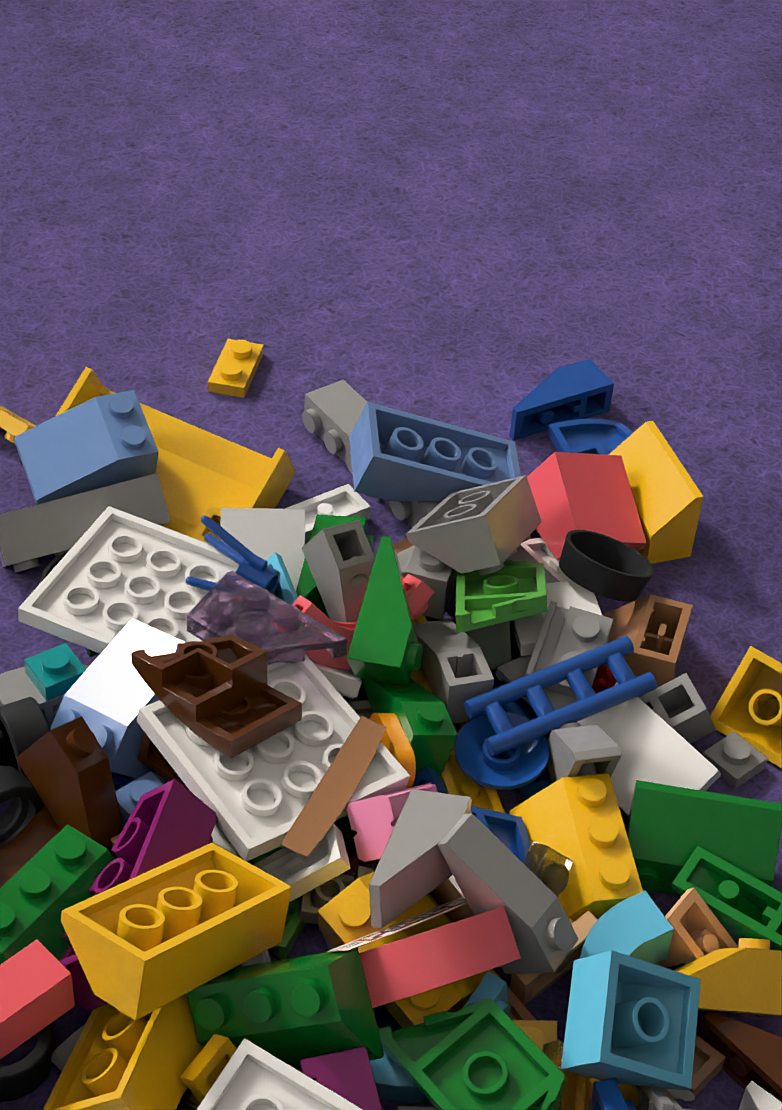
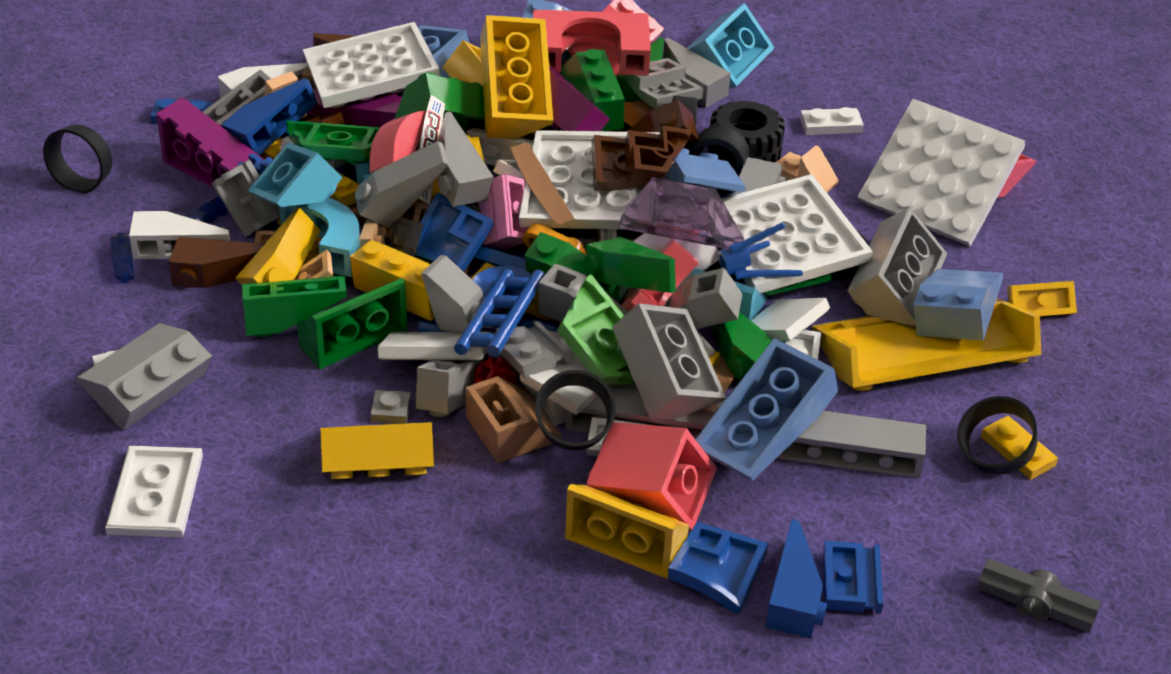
camera: 135 degrees right, 0 degrees up
teal plate [24,643,86,701] -> none
none -> blue plate [823,540,884,614]
none -> black tyre [957,396,1038,475]
none -> dark grey piece [977,559,1102,633]

